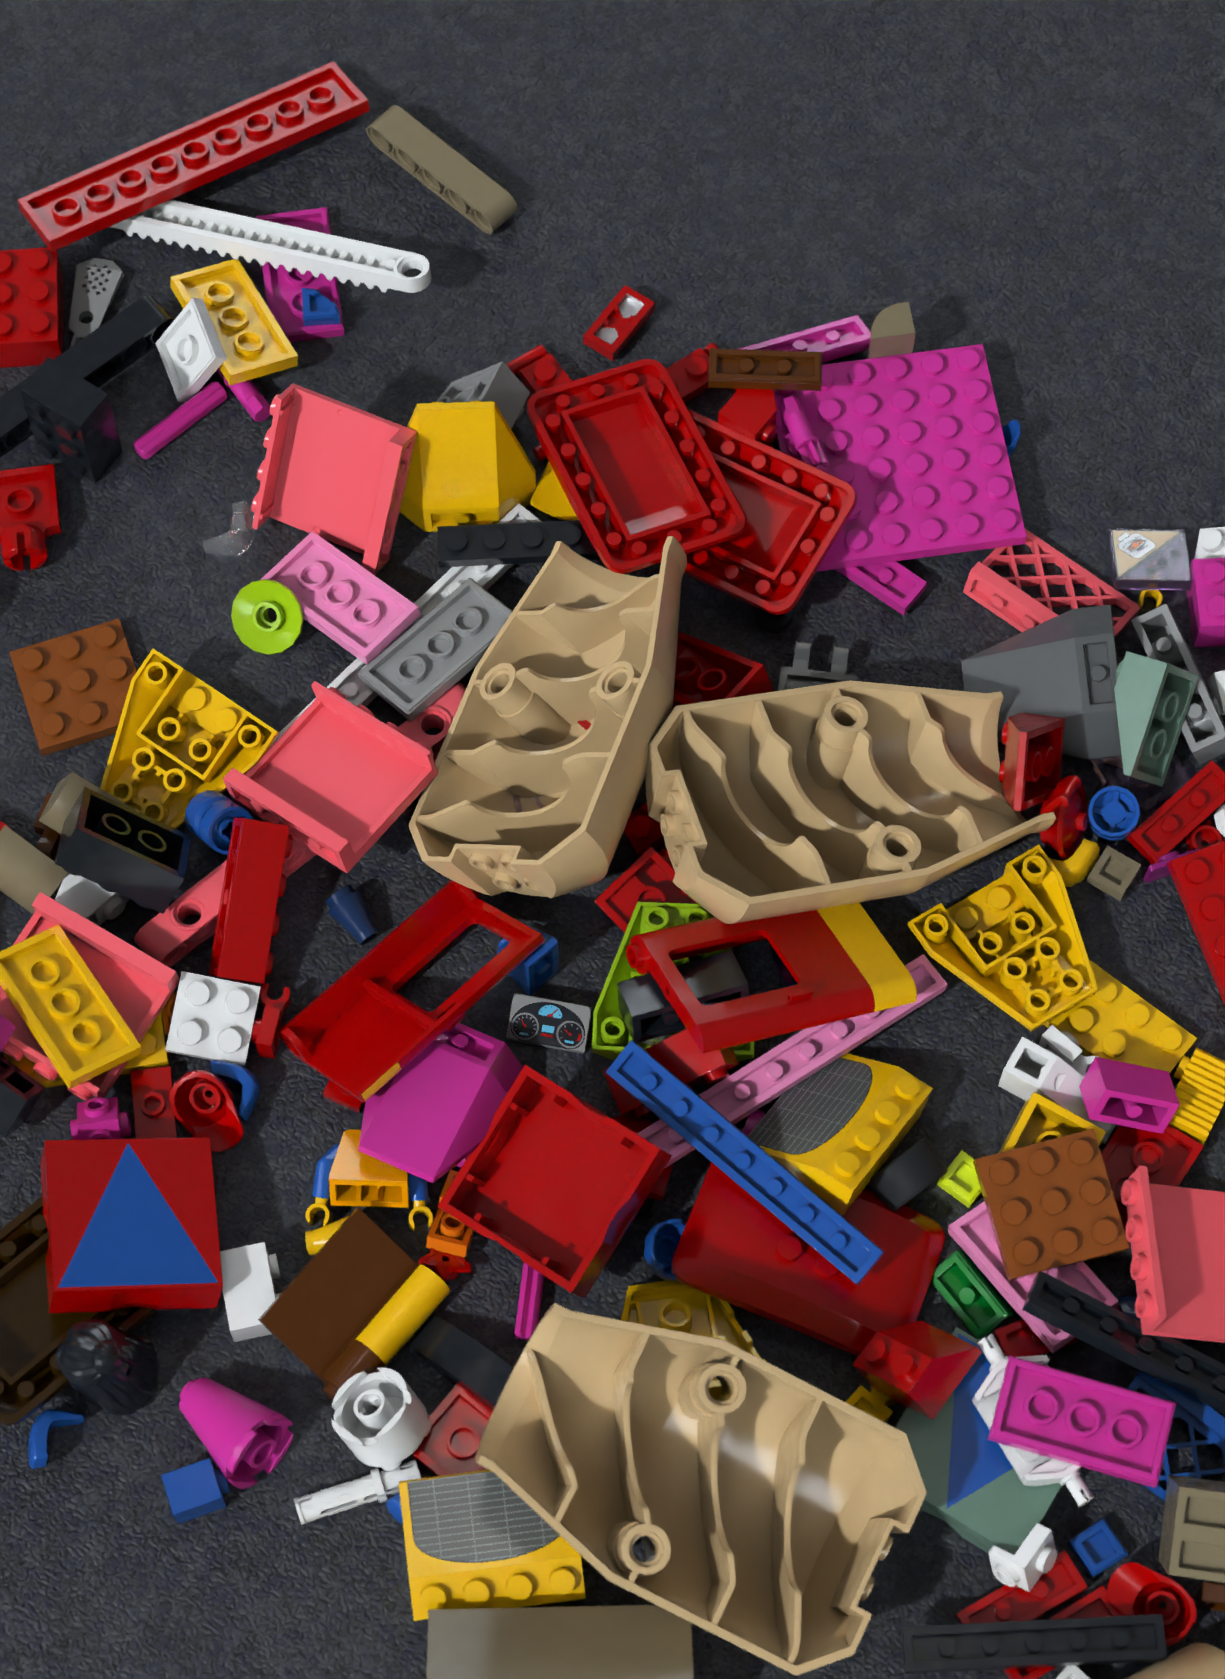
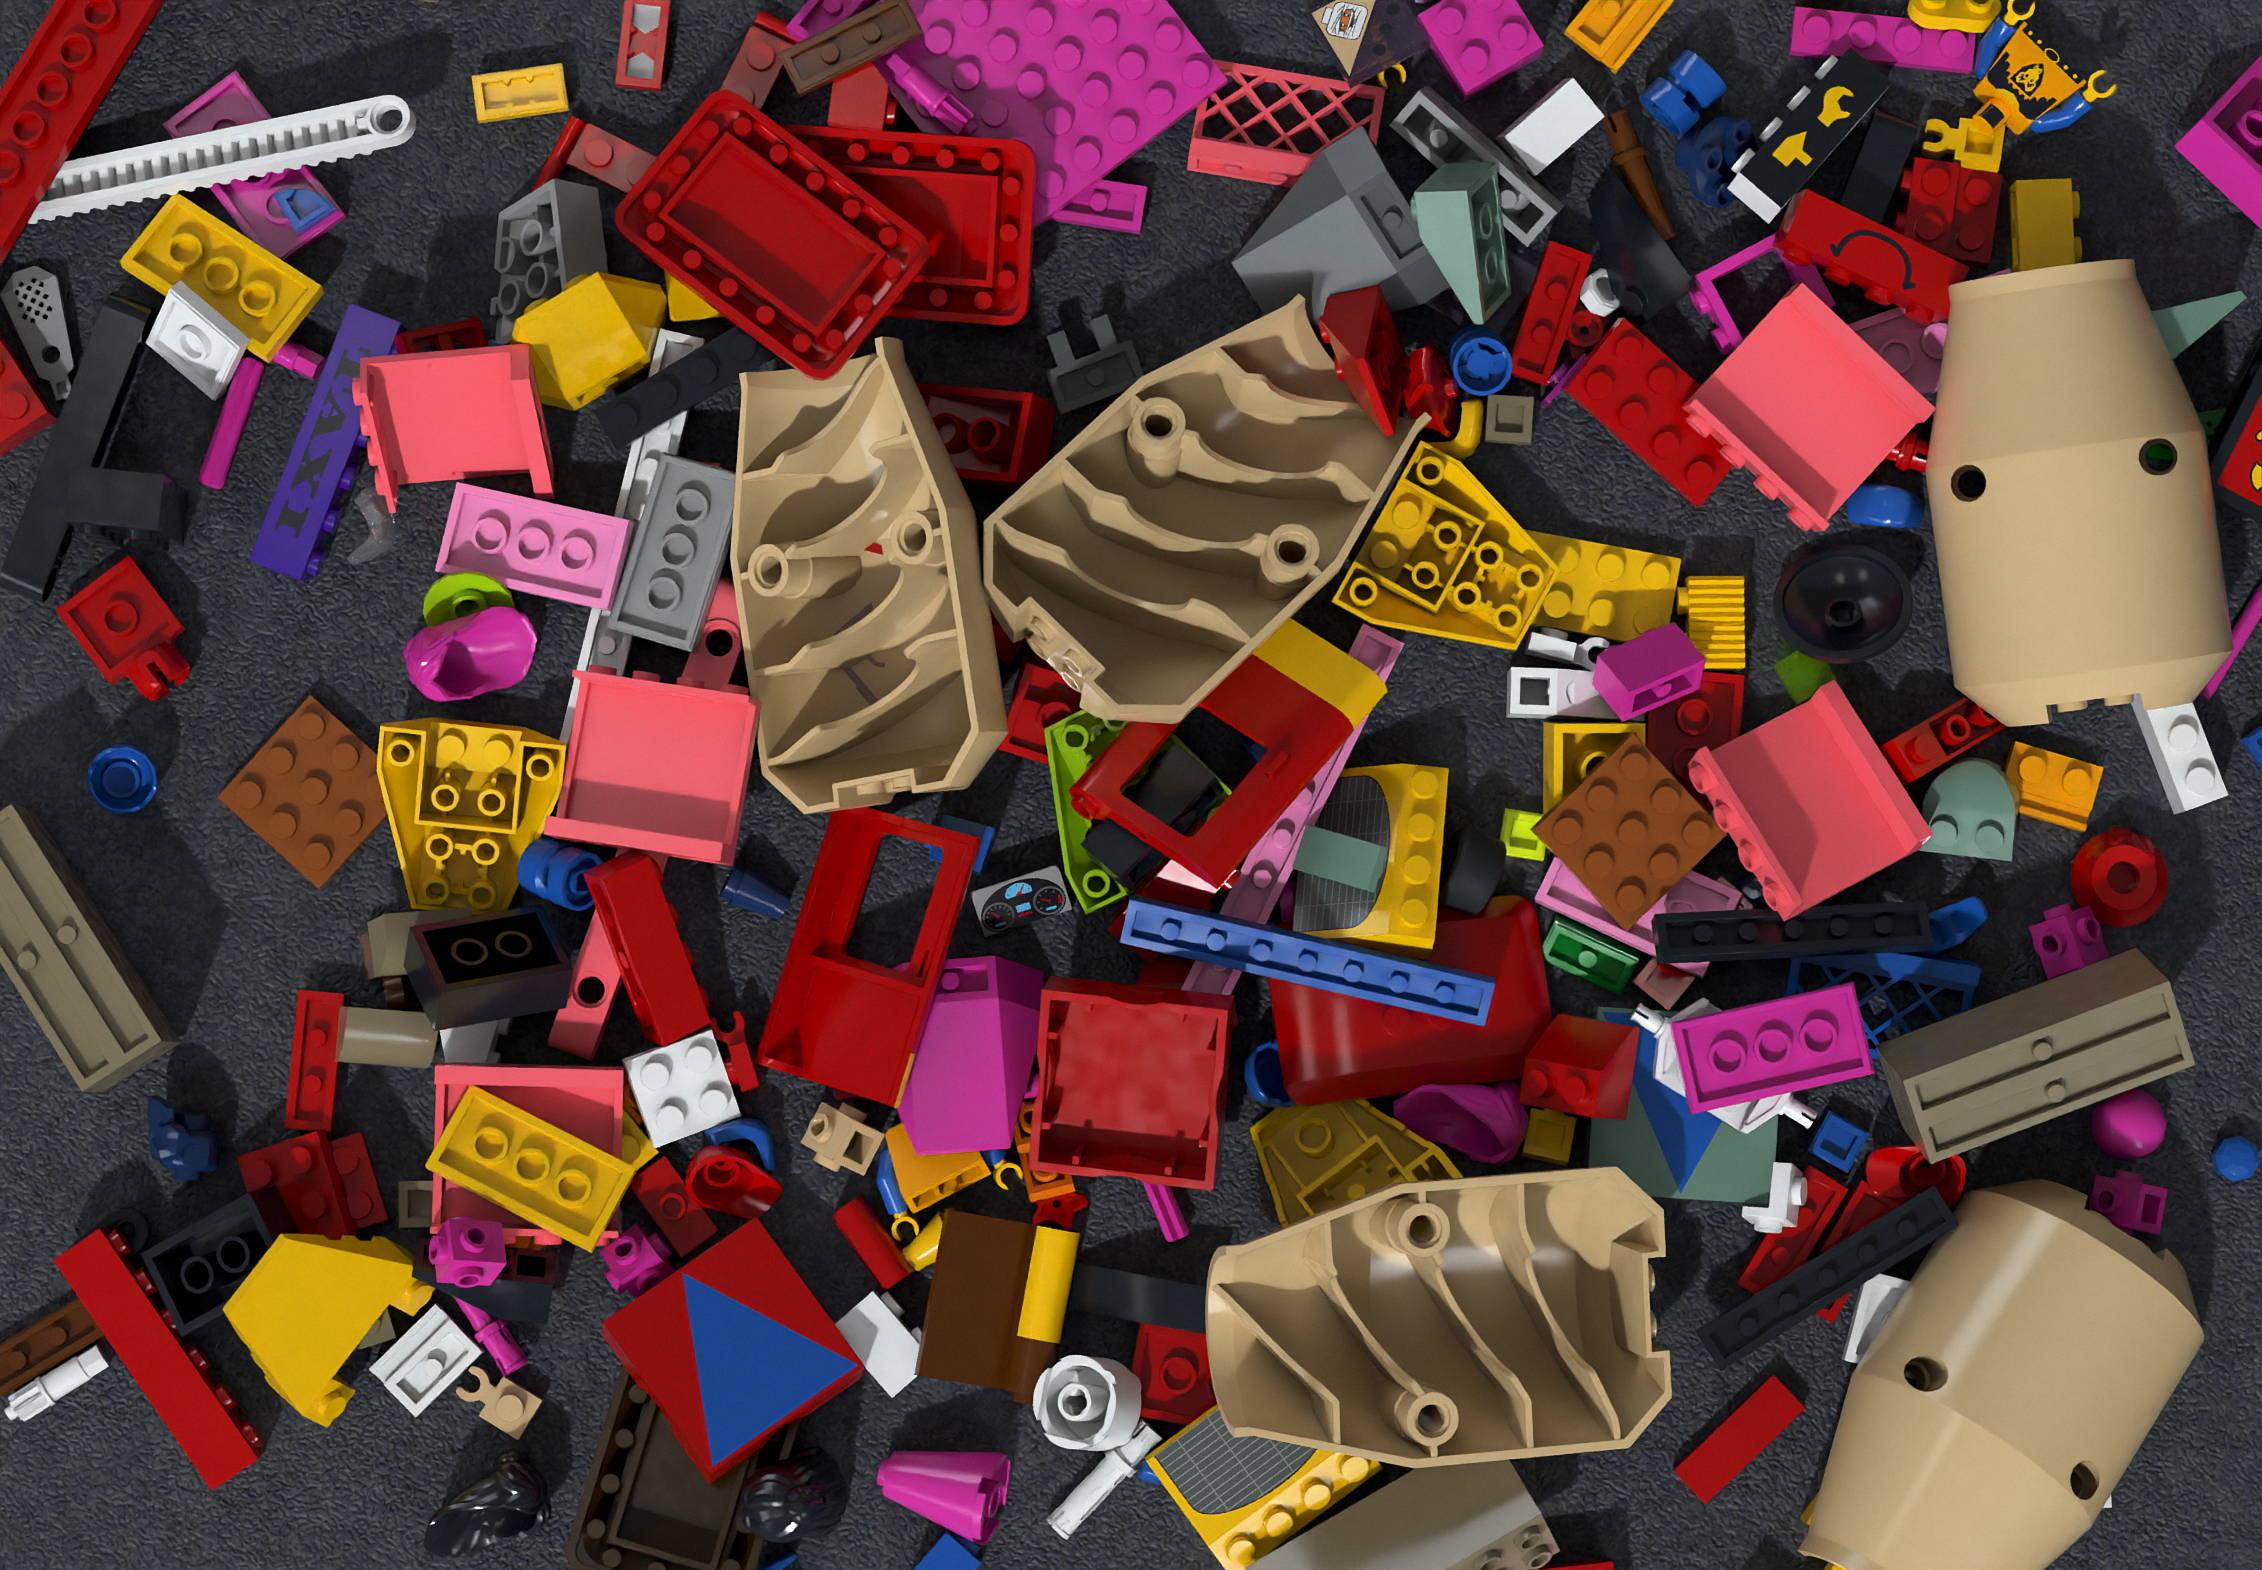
camera: 30 degrees left, 20 degrees up
none -> dark purple brick [249,303,407,584]
none -> dark pink hair [403,606,537,702]
none -> yellow plate [471,63,570,124]
none -> tan brick [801,1102,885,1176]
none -> red brick [832,1194,914,1291]
none -> sand green slope [1292,824,1388,893]
none -> dark pink hair [1393,1081,1529,1164]

